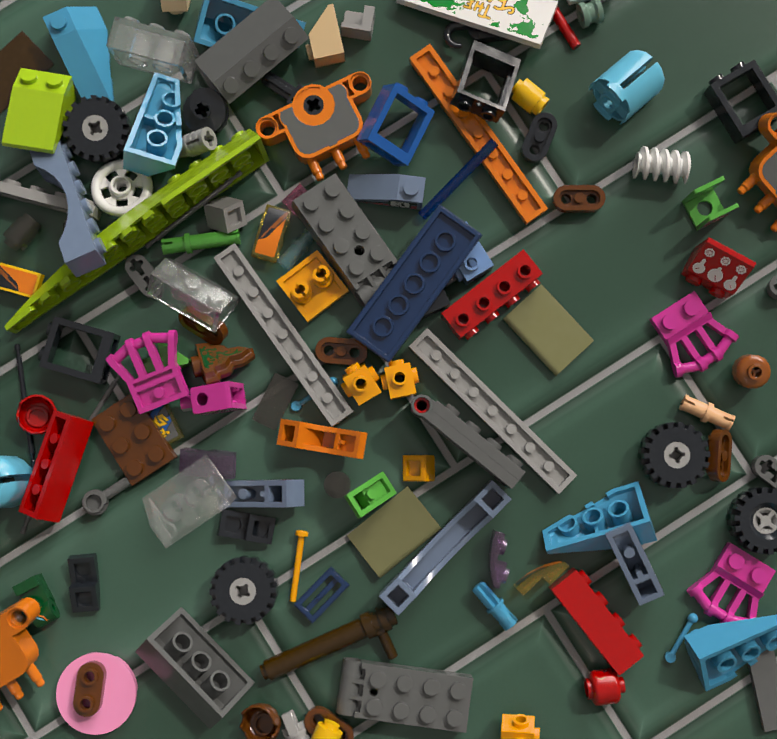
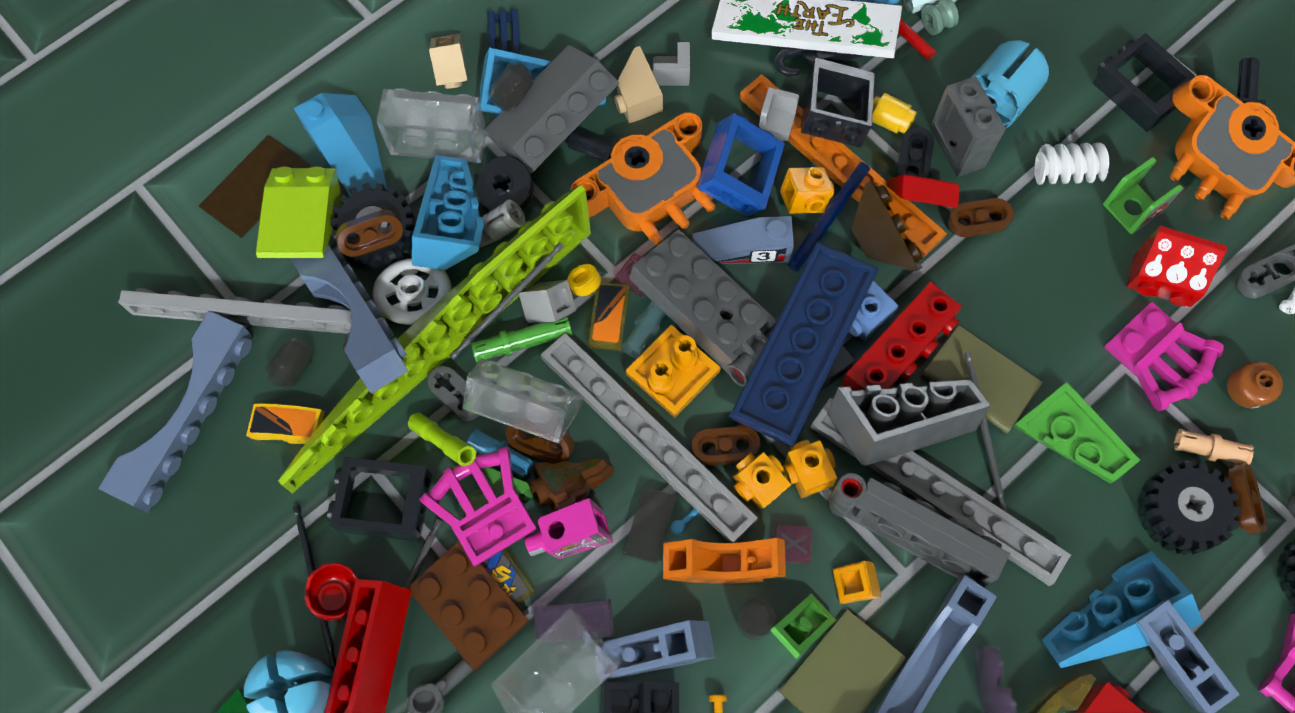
camera: 10 degrees left, 15 degrees down
none -> reddish brown plate [336,210,403,257]
none -> lime piece [408,412,476,466]
none -> dark azure axle [467,429,533,478]
none -> clear smoke brick [488,63,534,112]
none -> yellow tile [567,264,601,297]
none -> light grey panel [759,87,799,141]
none -> clear pink tile [775,524,812,565]
none -> light orange brick [780,167,834,214]
none -> dark grey wedge [828,380,990,467]
none -> dark brown slope [852,181,923,271]
none -> red slope [886,174,960,208]
none -> dark grey window [930,76,1006,178]
none -> dark grey piece [964,352,1008,512]
none -> bright green wing [1013,382,1140,484]

